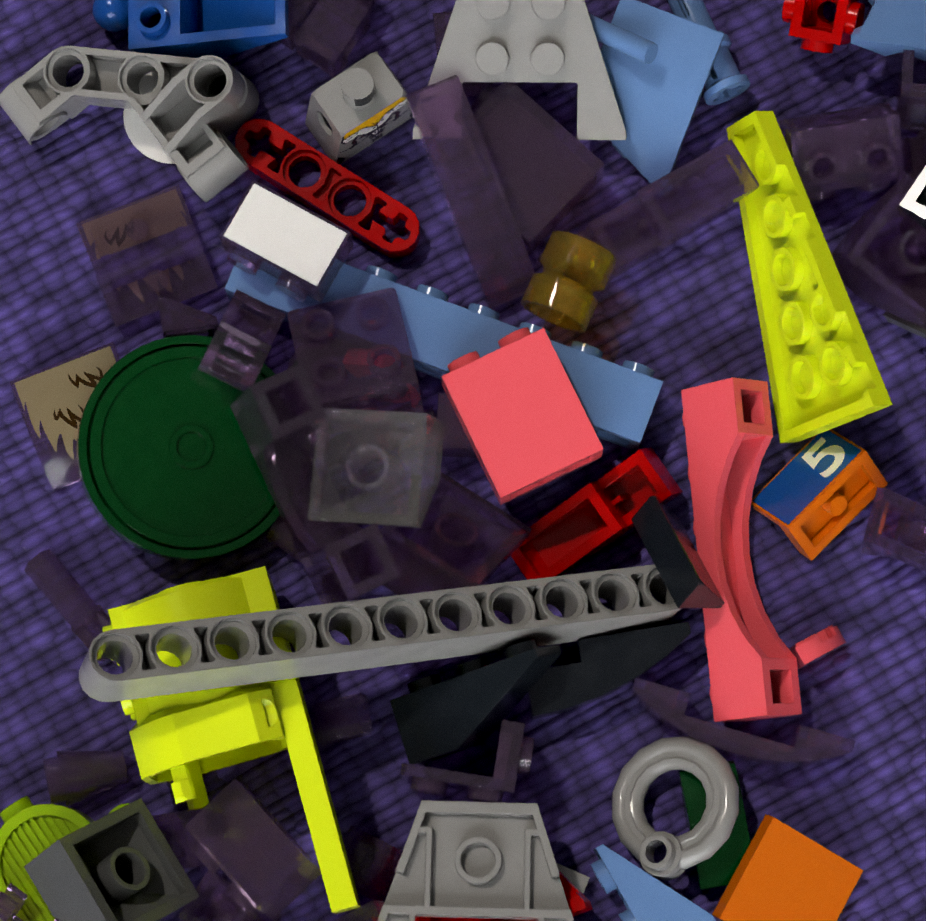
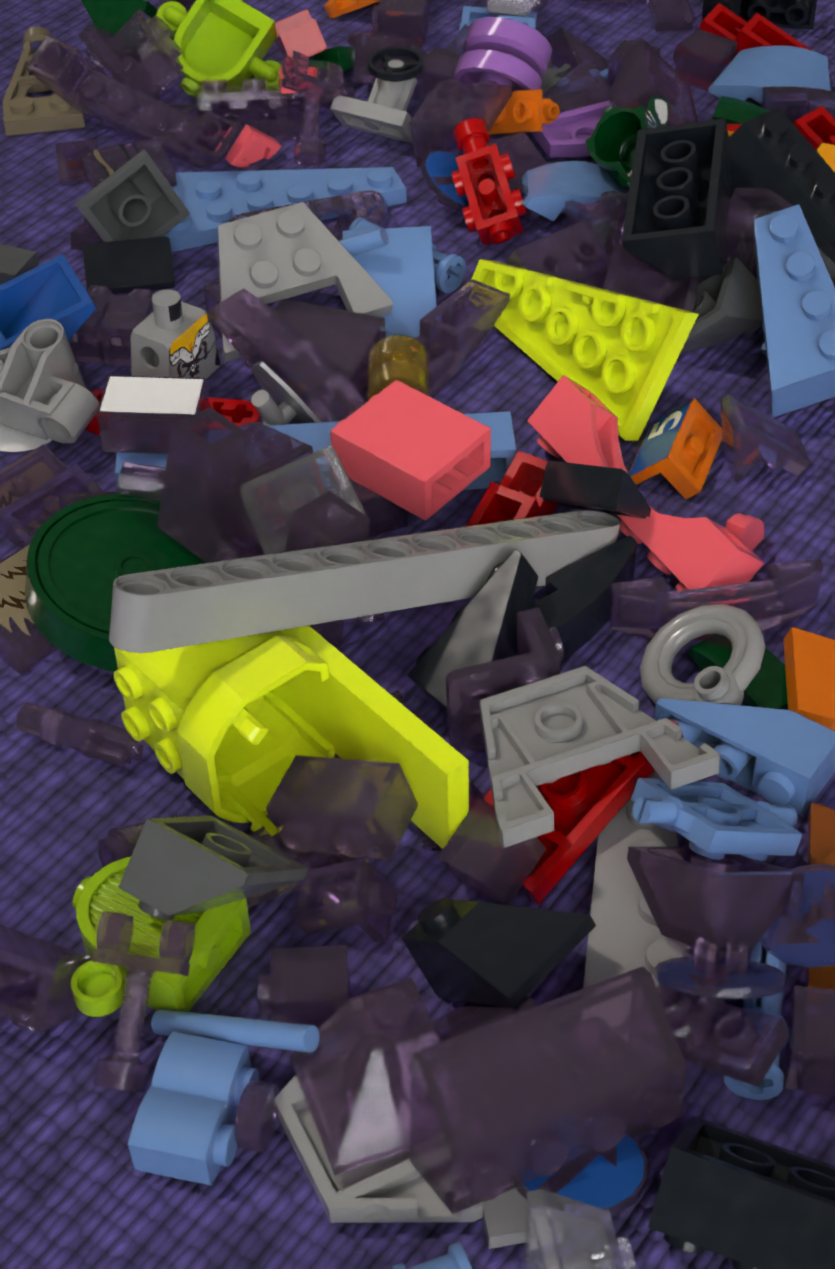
camera: 25 degrees left, 35 degrees down
none -> light grey shield [251,361,321,426]

